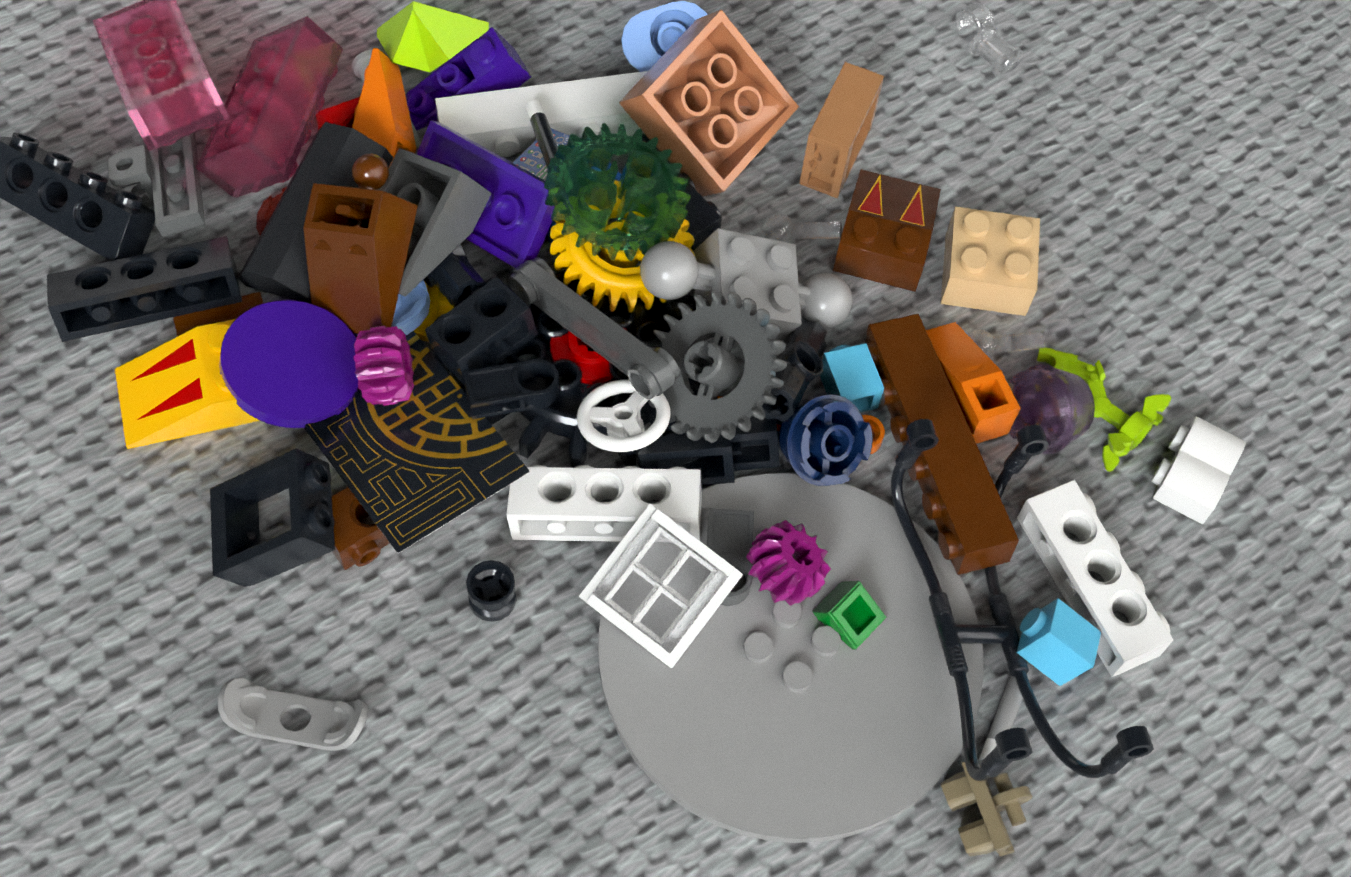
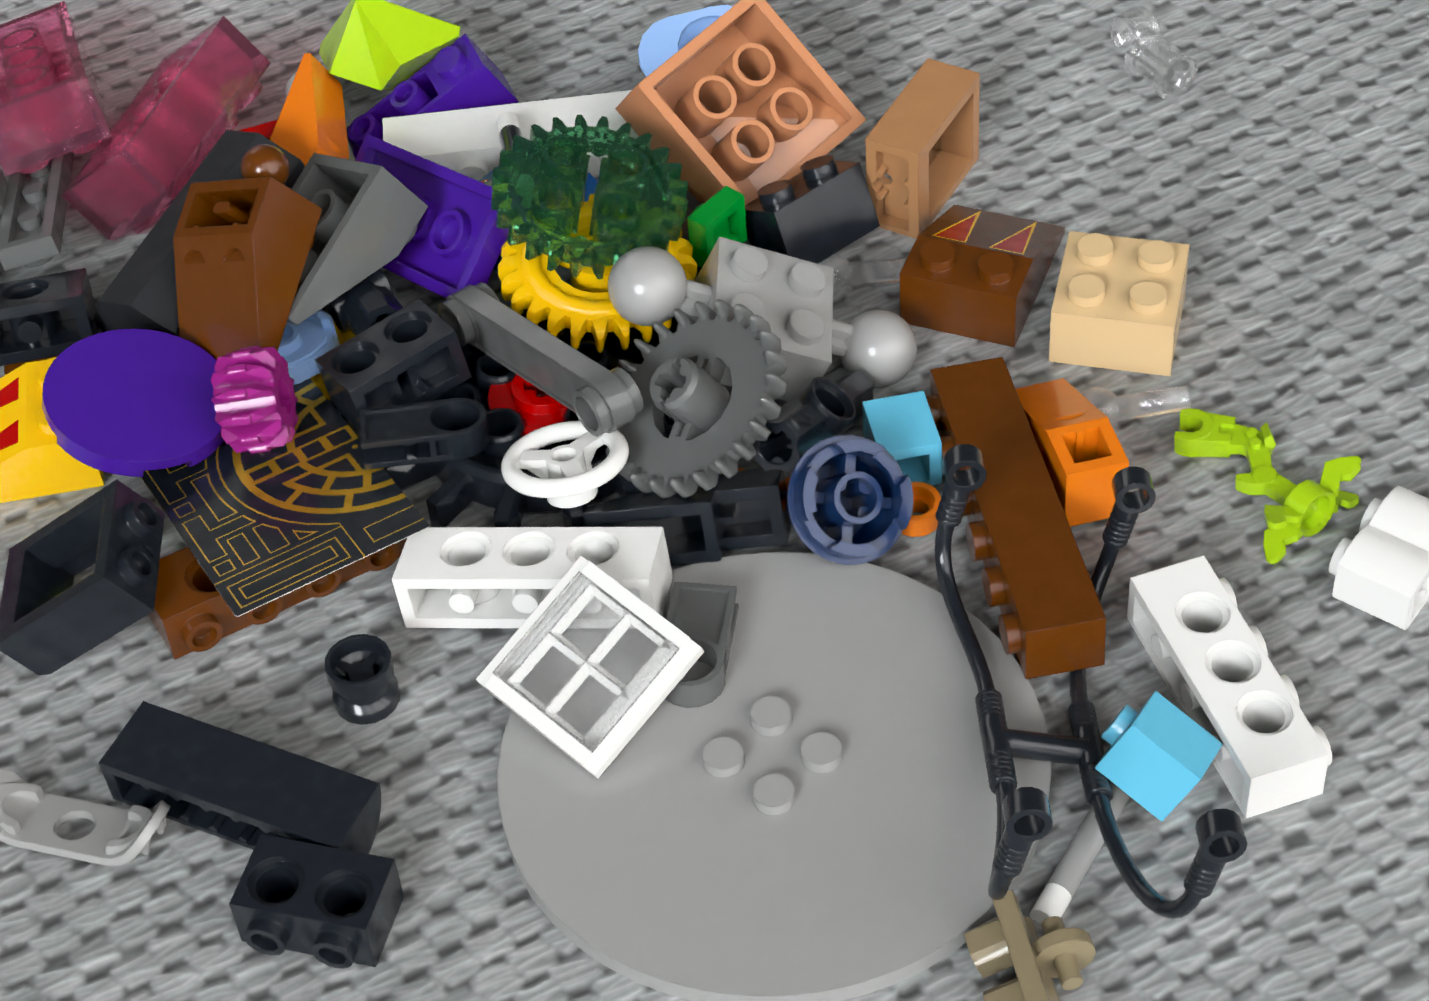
camera: 15 degrees right, 15 degrees down
magenta gear [746,520,831,606] -> none
green slope [812,581,887,650] -> none
clear purple cone [1009,364,1095,454] -> none
none -> black brick [99,701,381,854]
none -> black brick [229,834,404,969]
none -> green plate [687,186,747,268]
none -> black brick [745,155,880,264]

